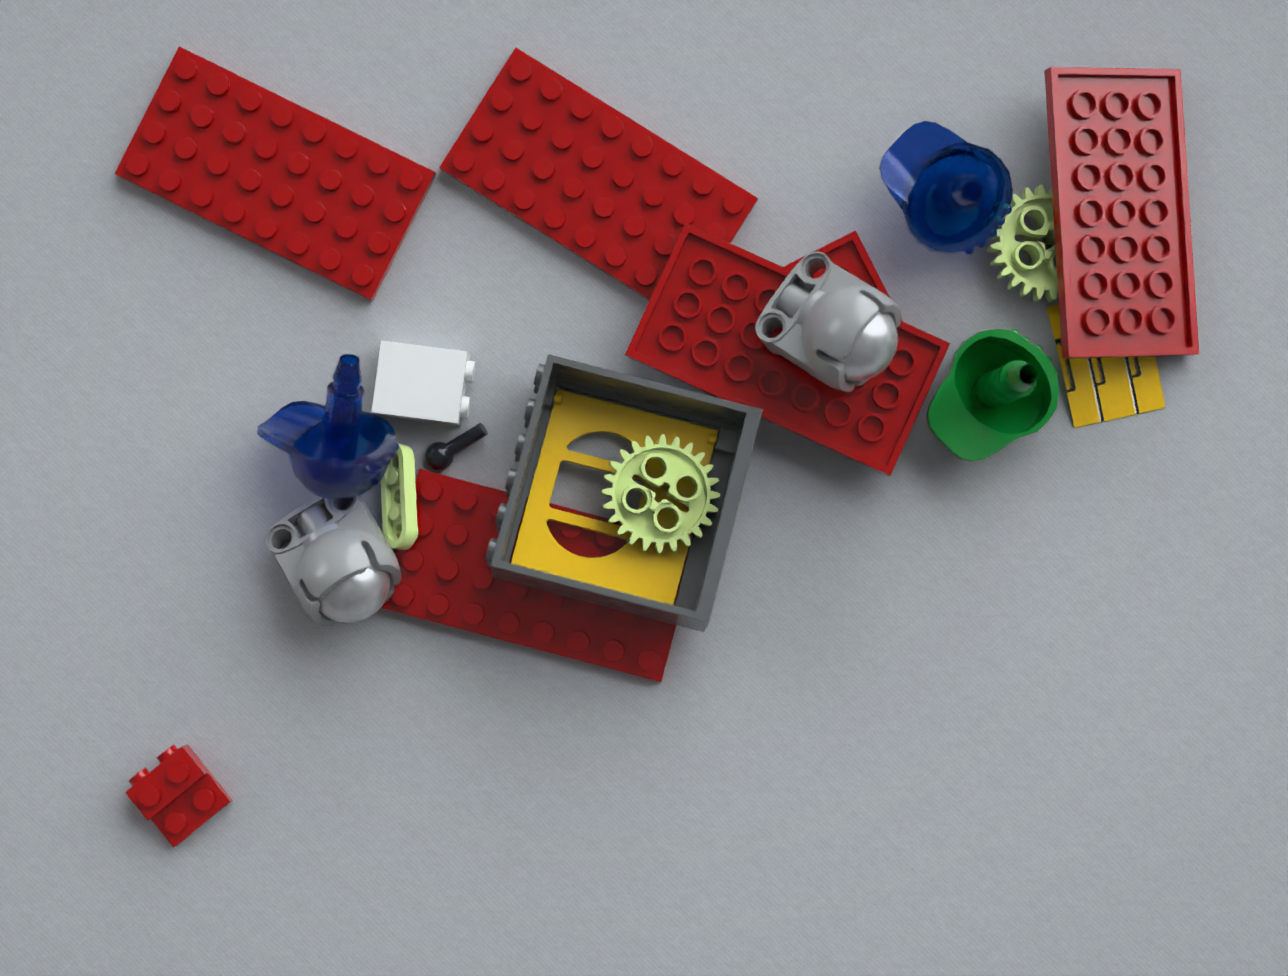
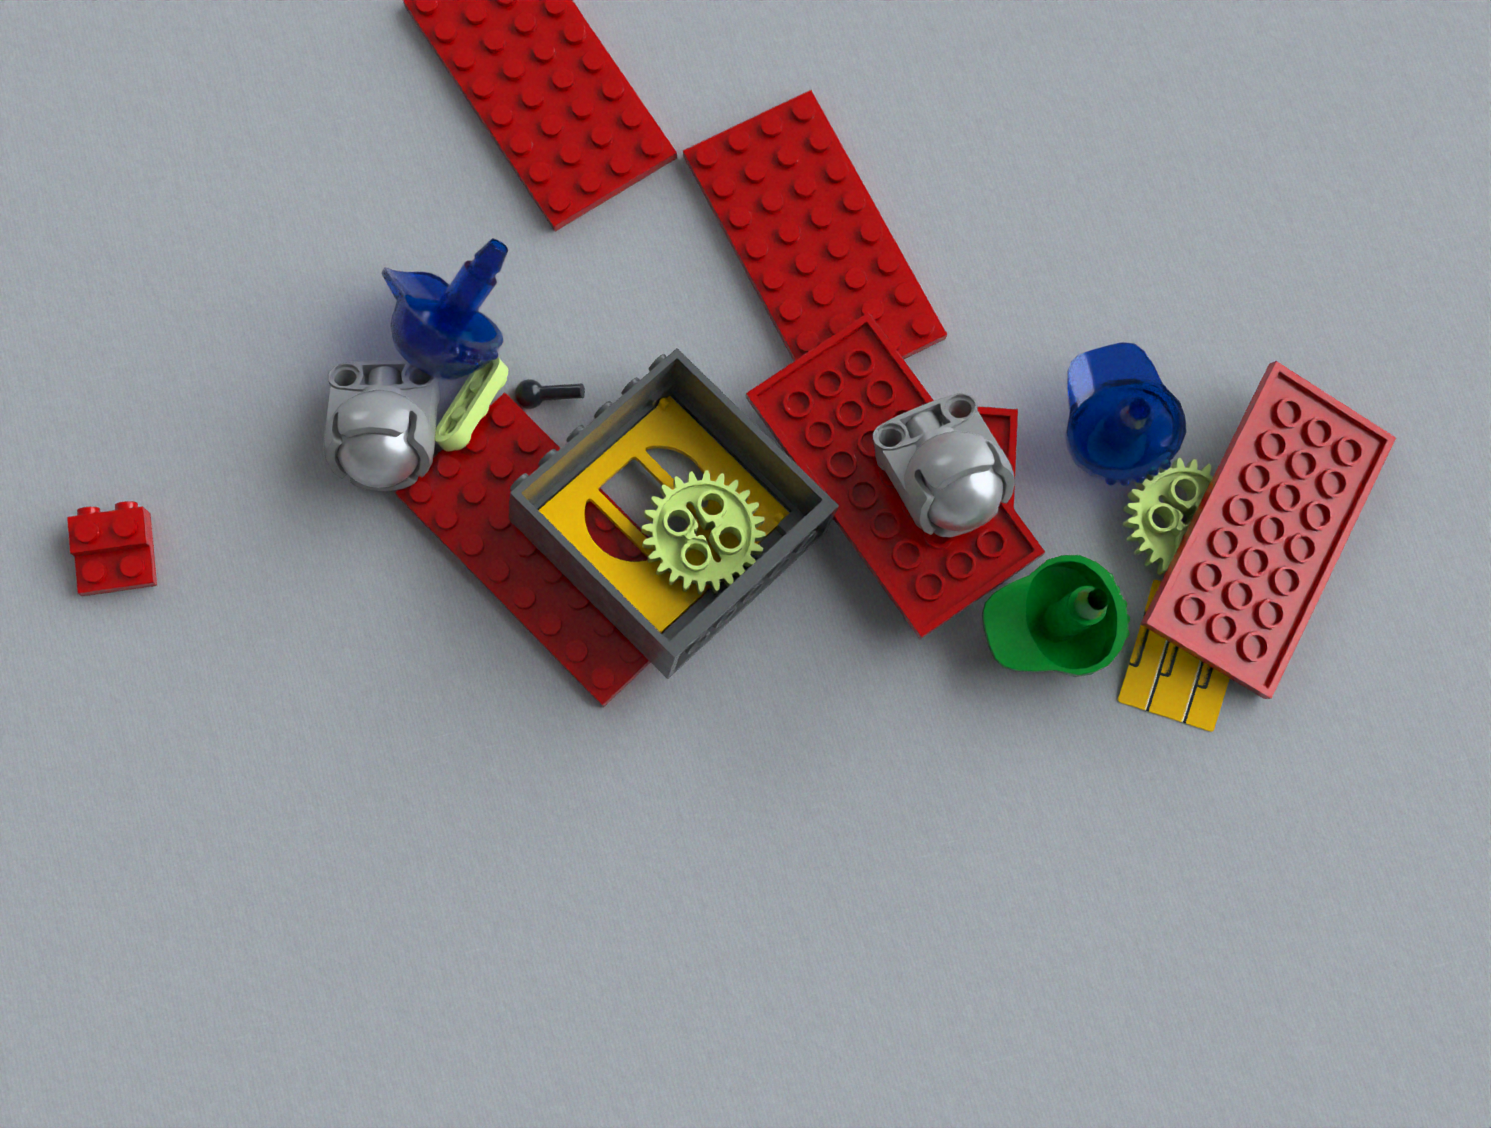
camera: 30 degrees right, 10 degrees down
white brick [371,340,475,426] -> none

